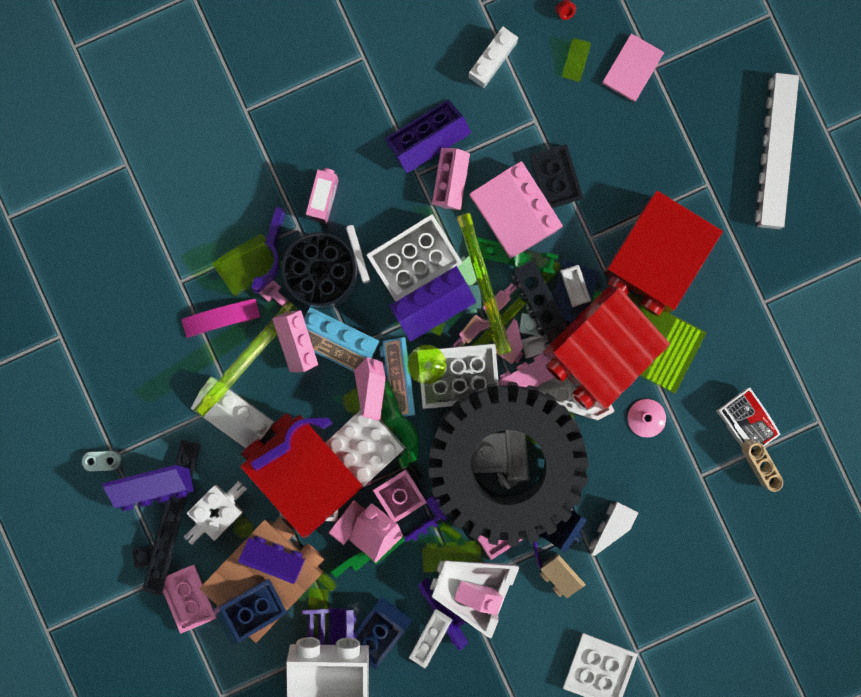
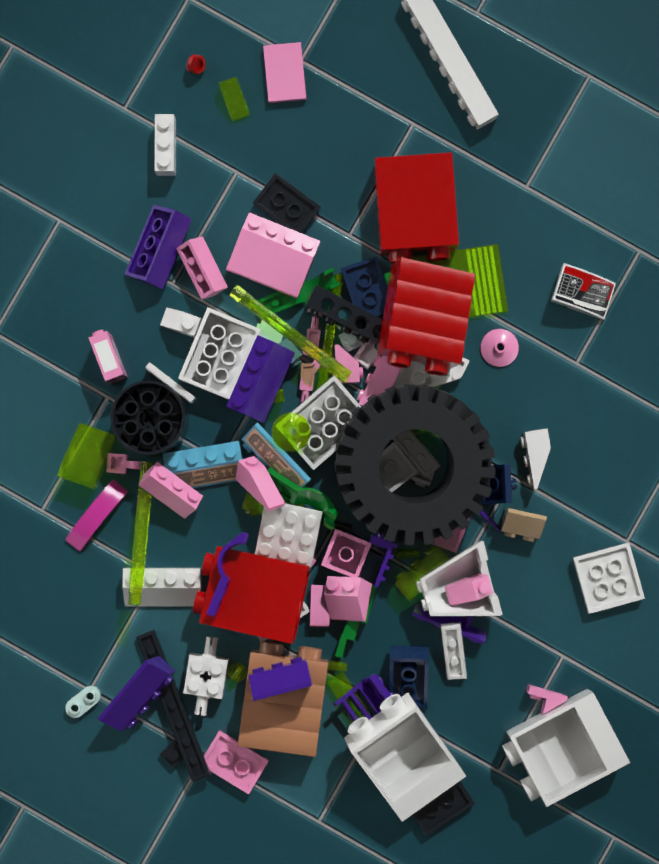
camera: 35 degrees left, 0 degrees up
dark blue slope [212,579,287,644] -> none
dark purple piece [251,207,286,294] -> none
white tile [560,265,591,308] -> none
tan beam [742,439,783,492] -> none
none -> white slope [160,308,202,338]

